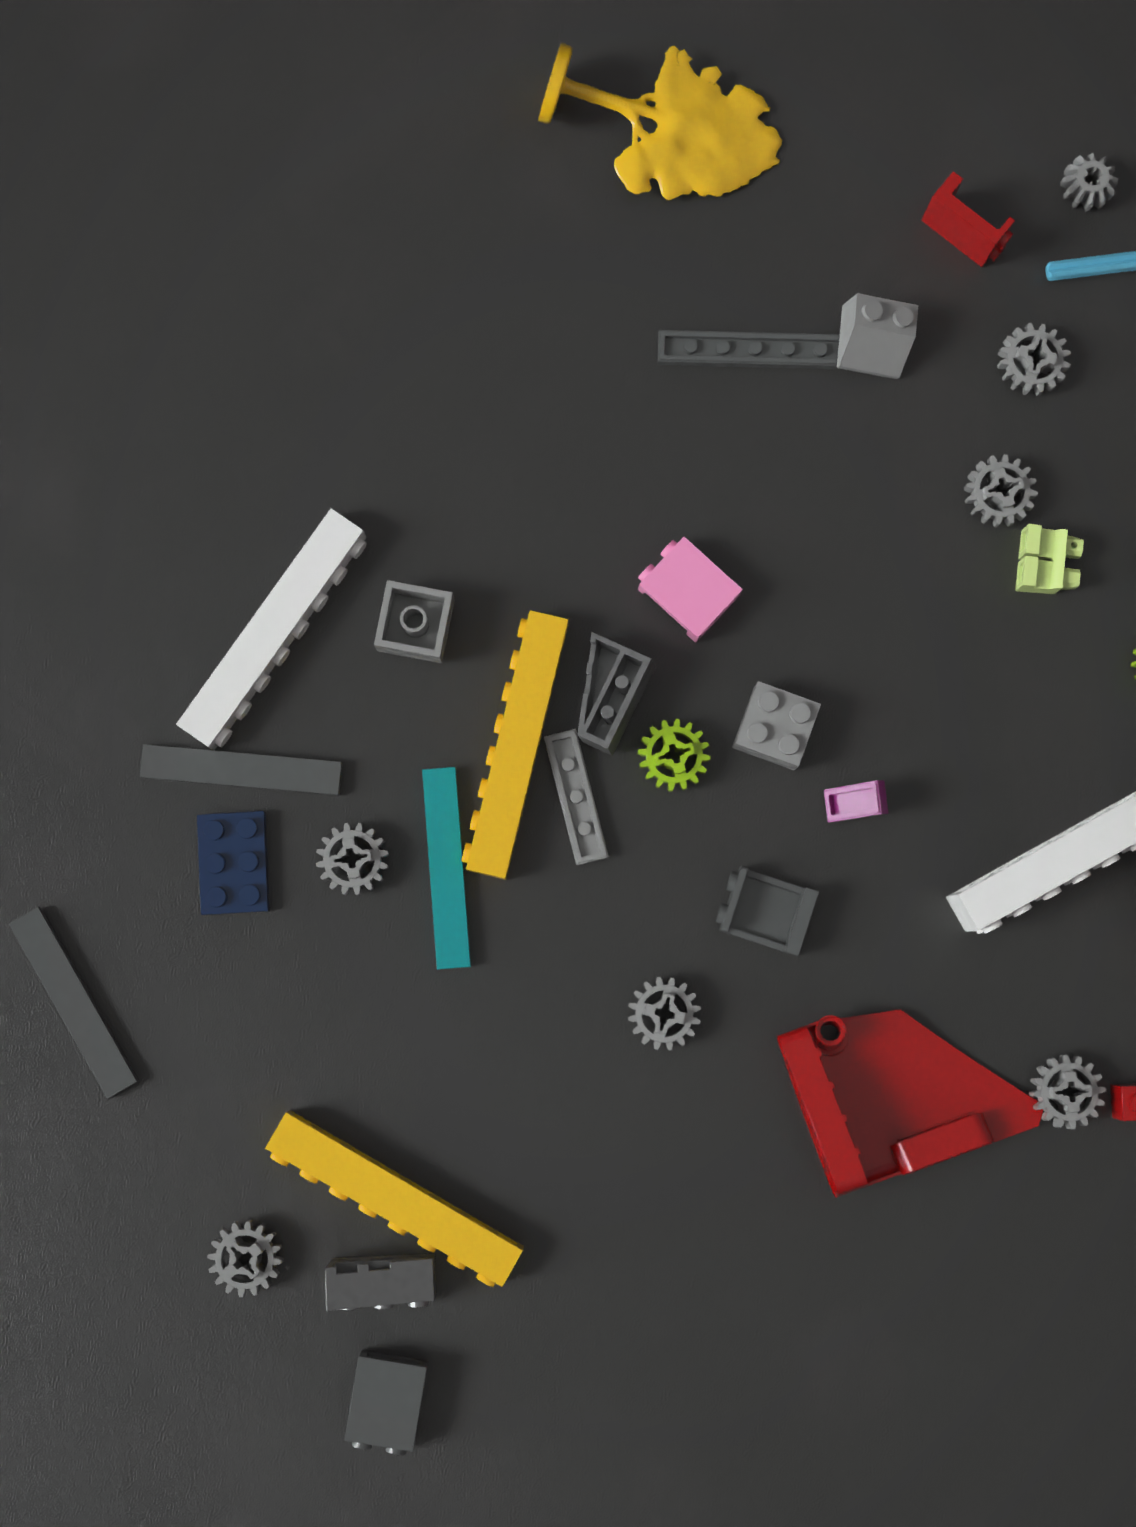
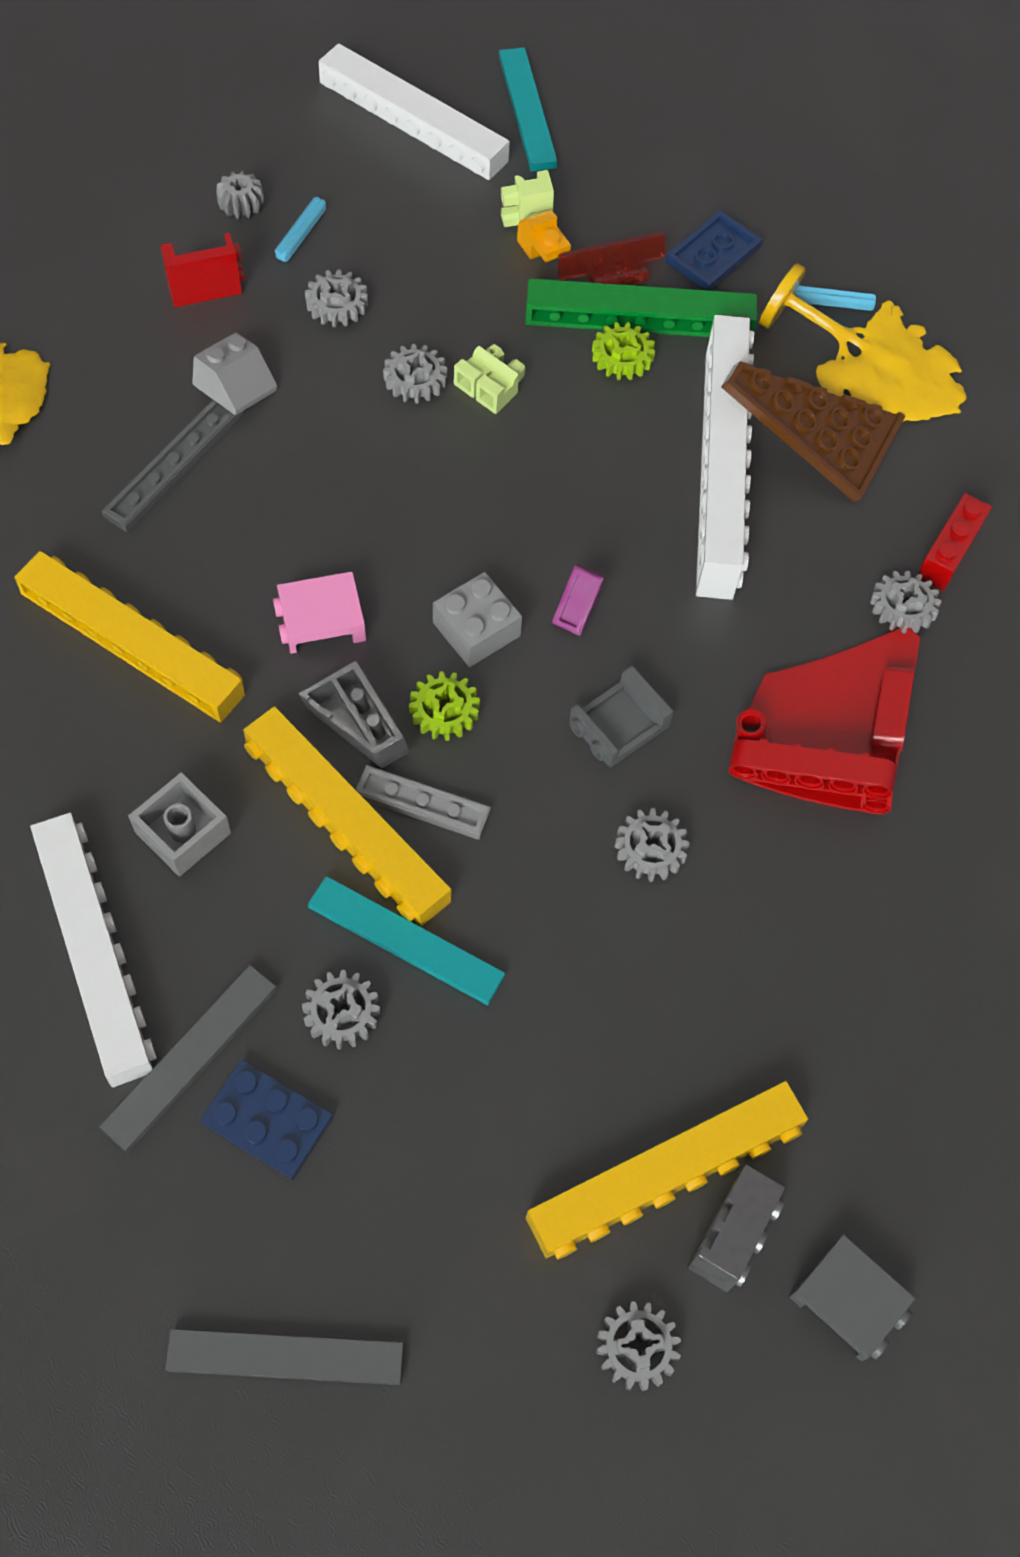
camera: 60 degrees left, 20 degrees down
none -> yellow brick [14,551,245,723]

